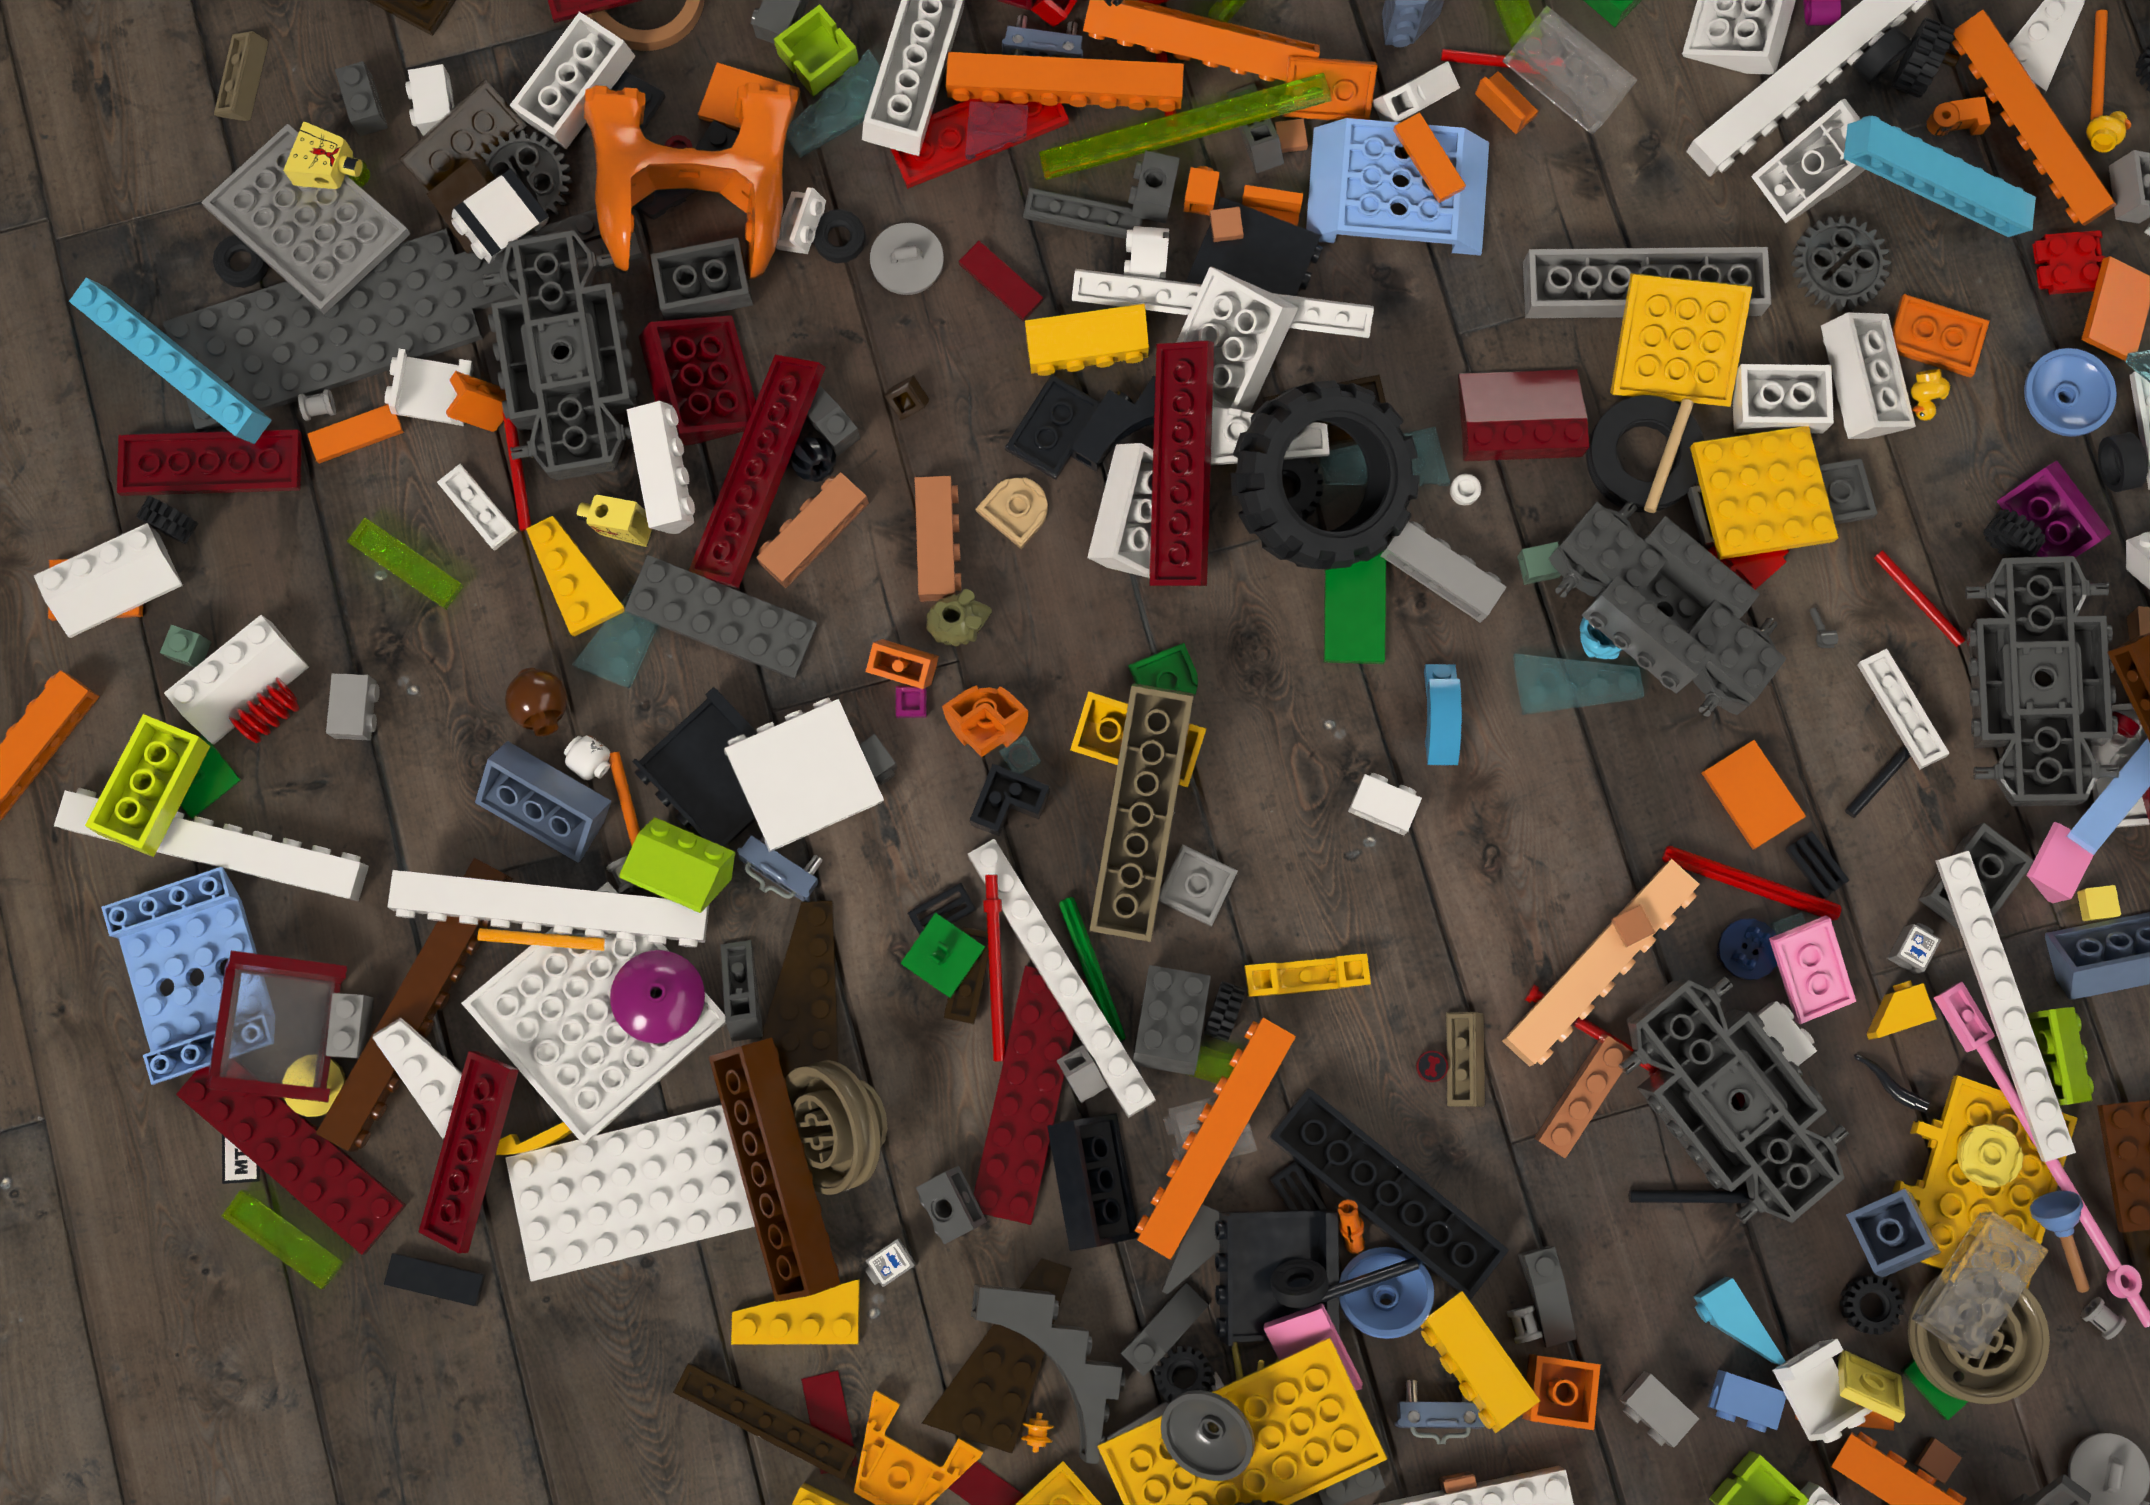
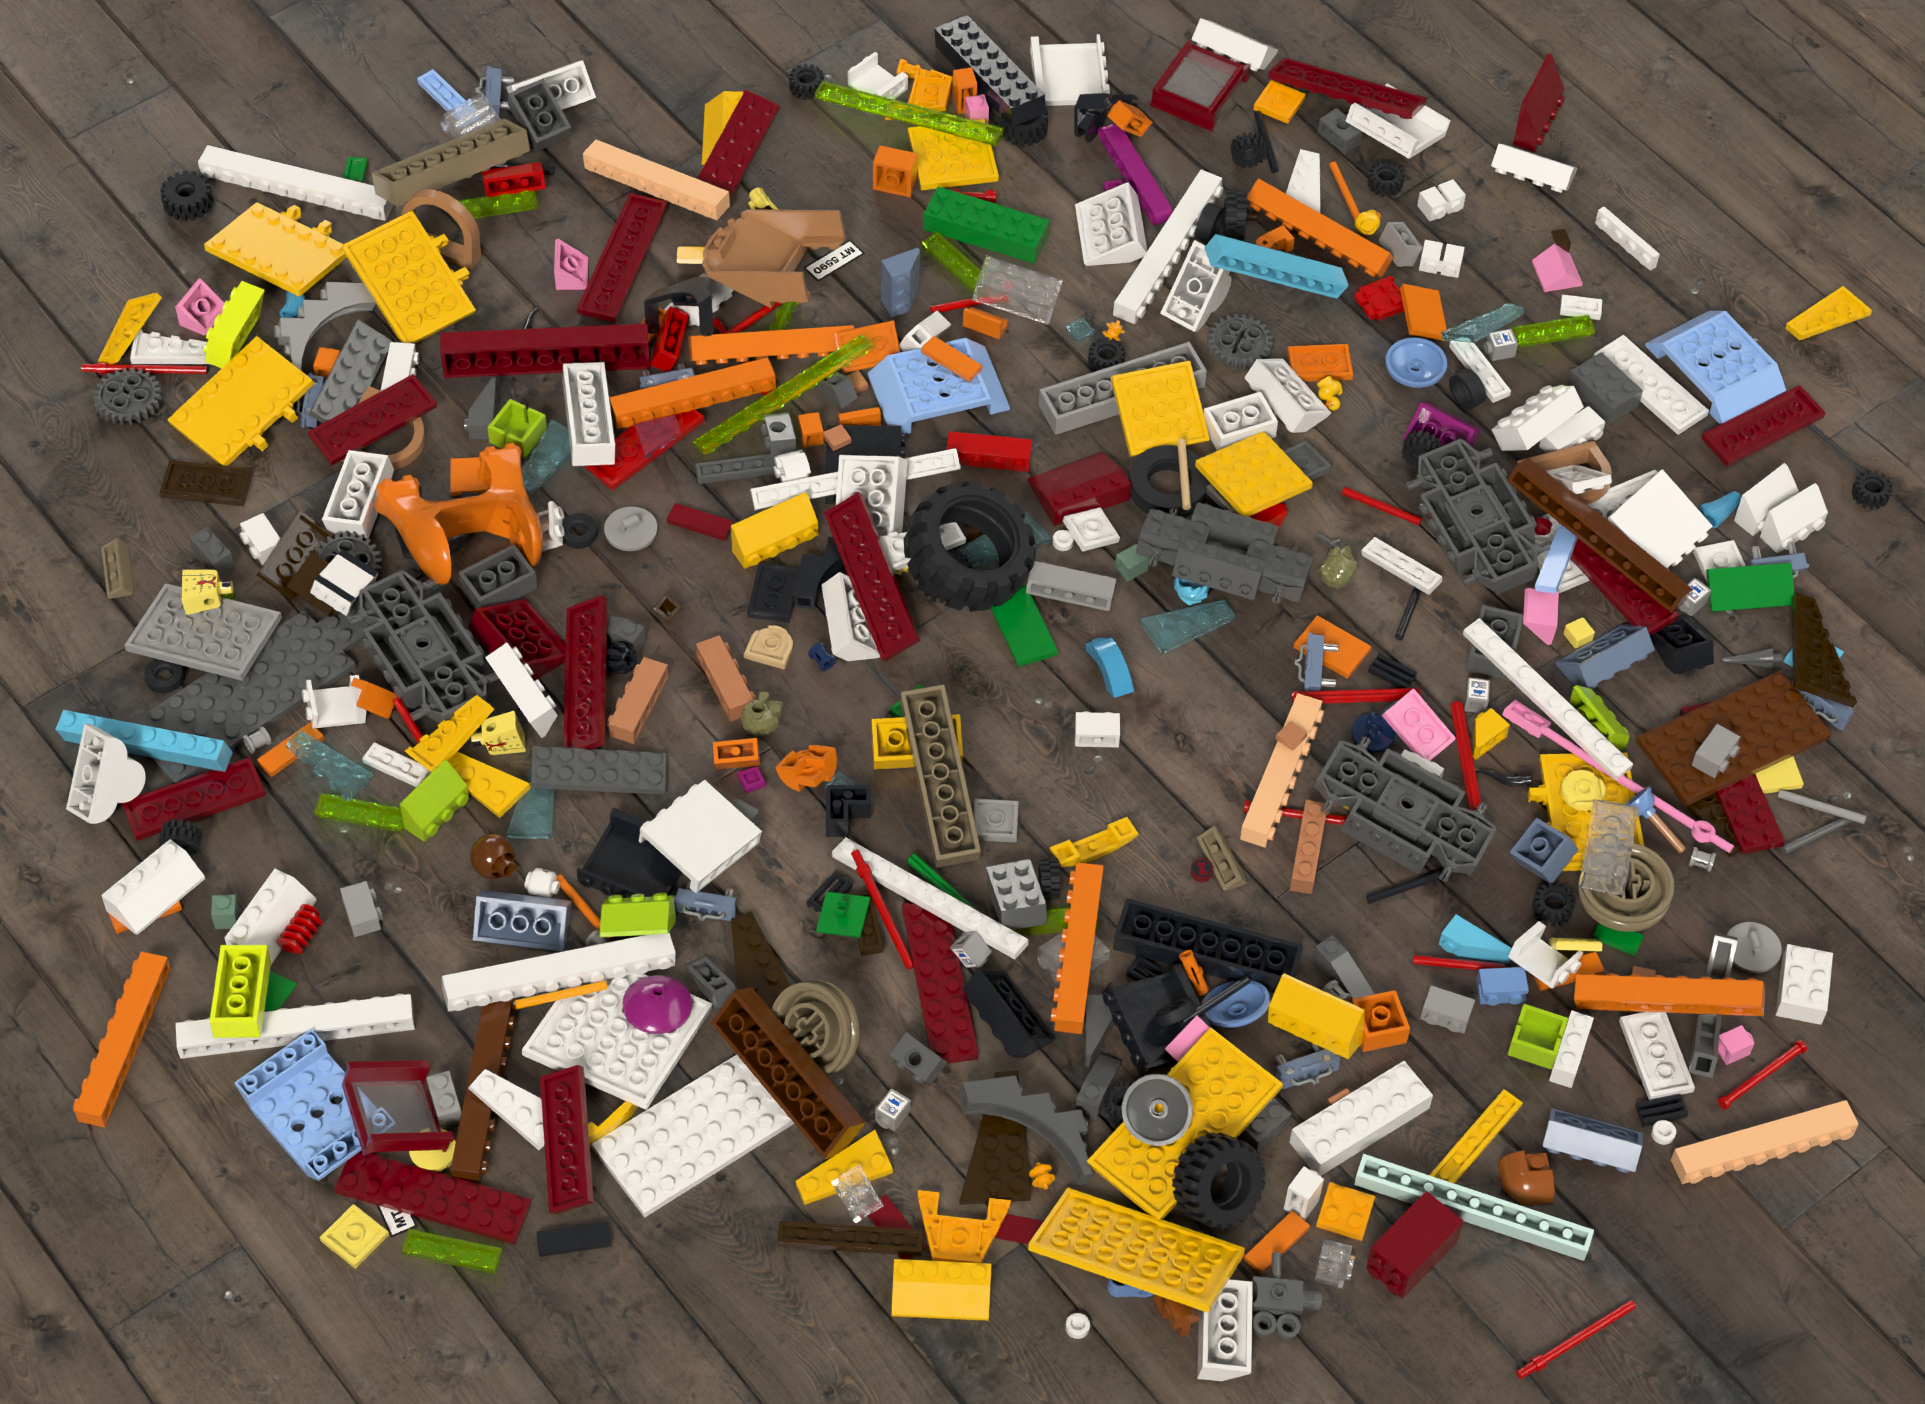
camera: 25 degrees left, 25 degrees down
none -> white brick [66,724,146,824]
none -> clear light blue wing [286,730,373,802]
none -> light yellow tile [320,1204,389,1269]
none -> lime slope [400,760,469,842]
none -> yellow wing [405,695,494,773]
none -> dark blue bush [808,642,836,671]
none -> clear brick [831,1164,884,1224]
none -> red brick [947,431,1032,472]
none -> white tile [1063,507,1120,552]
none -> clear light blue tile [1066,317,1094,343]
none -> black tyre [1088,337,1126,372]
none -> light orange wheel [1102,320,1125,342]
none -> sand blue piece [1295,632,1339,691]
none -> olive animal [1317,545,1358,589]
none -> red bar [1413,955,1505,970]
none -> red axle [1450,701,1482,811]

